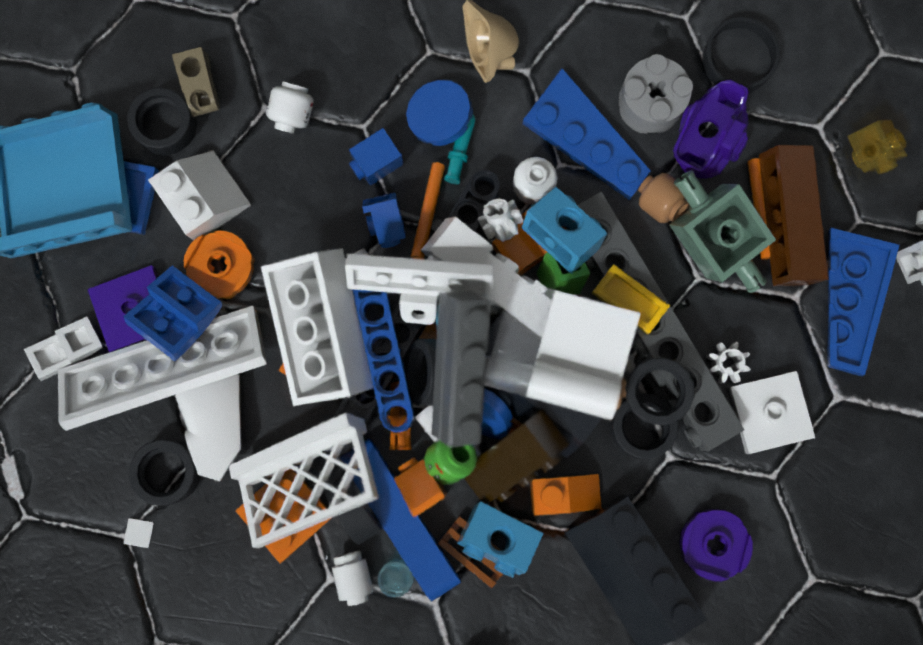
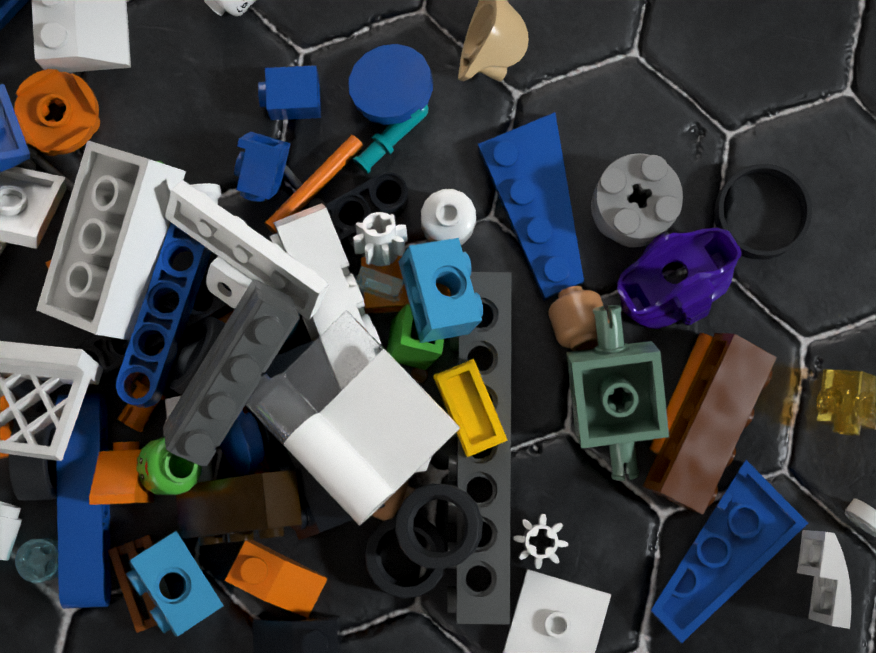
camera: 25 degrees right, 0 degrees up
none -> clear light blue tile [356,266,404,303]

